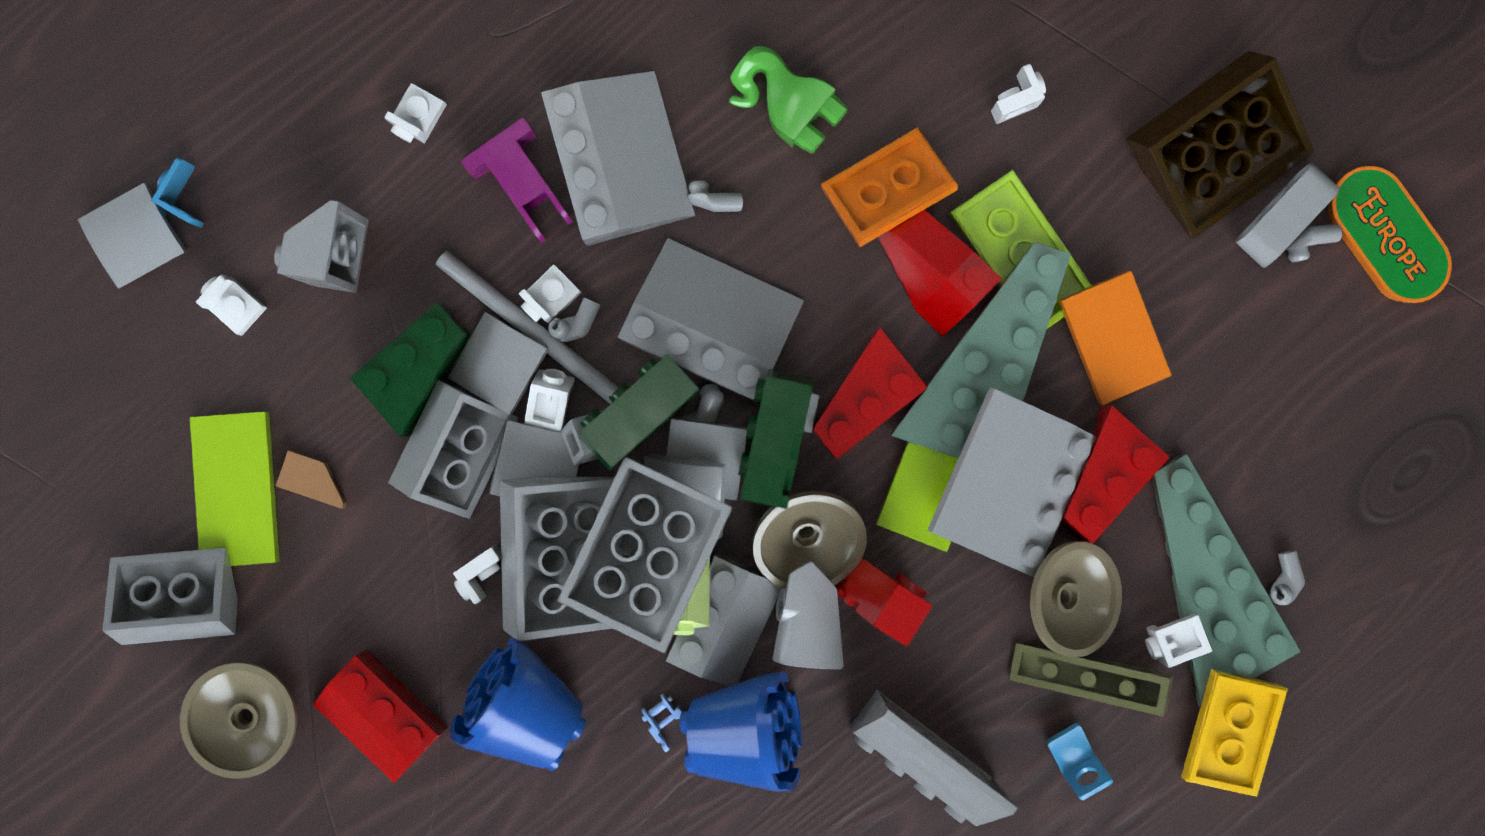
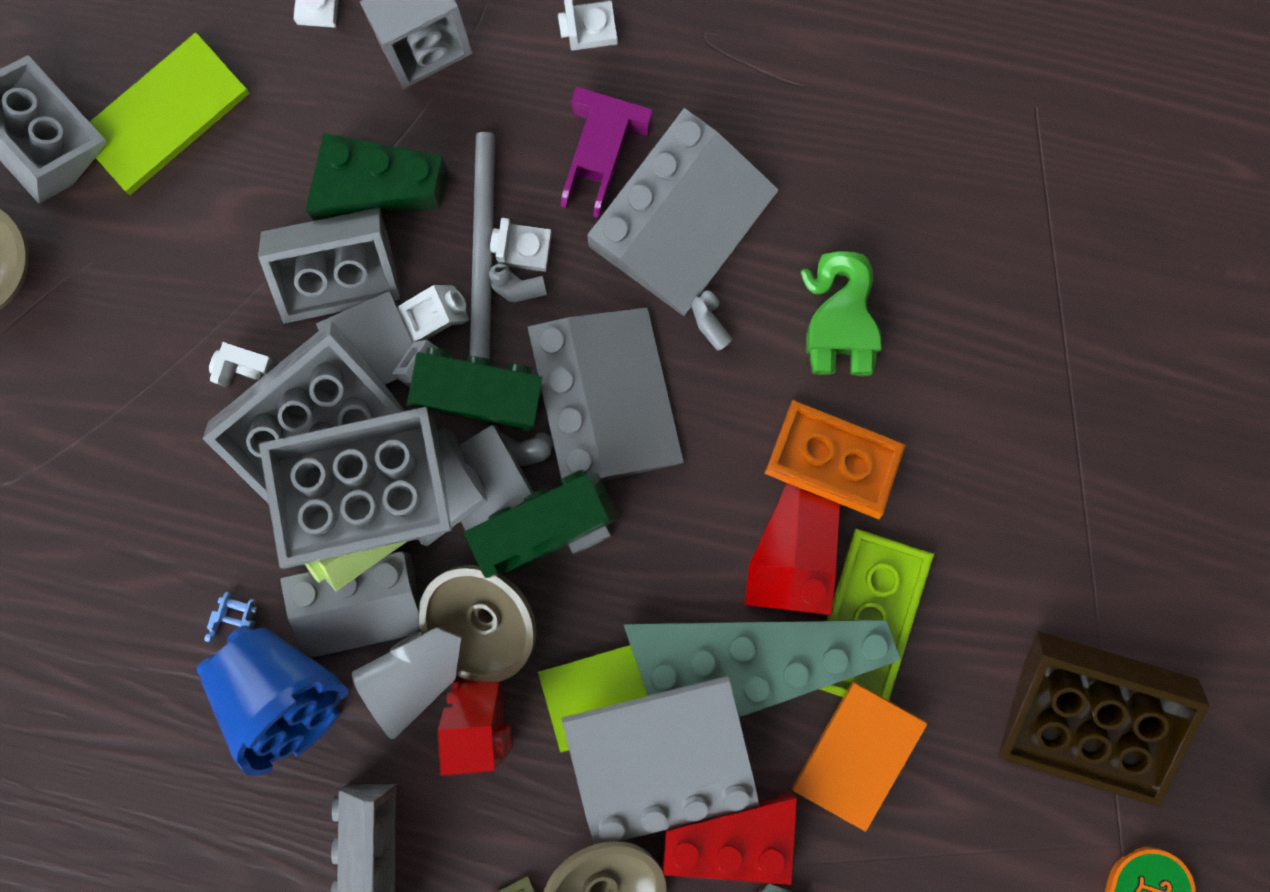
camera: 55 degrees right, 5 degrees down
medium nougat tile [276,450,347,509] -> none
red slope [313,649,448,783] -> none
light grey slope [448,312,549,415] -> none
blue cone [450,637,586,771] -> none
red wedge [812,328,928,459] -> none
white bracket [991,64,1046,124] -> none
light grey beam [1235,162,1340,268] -> none
light grey arm [1285,224,1342,262] -> none

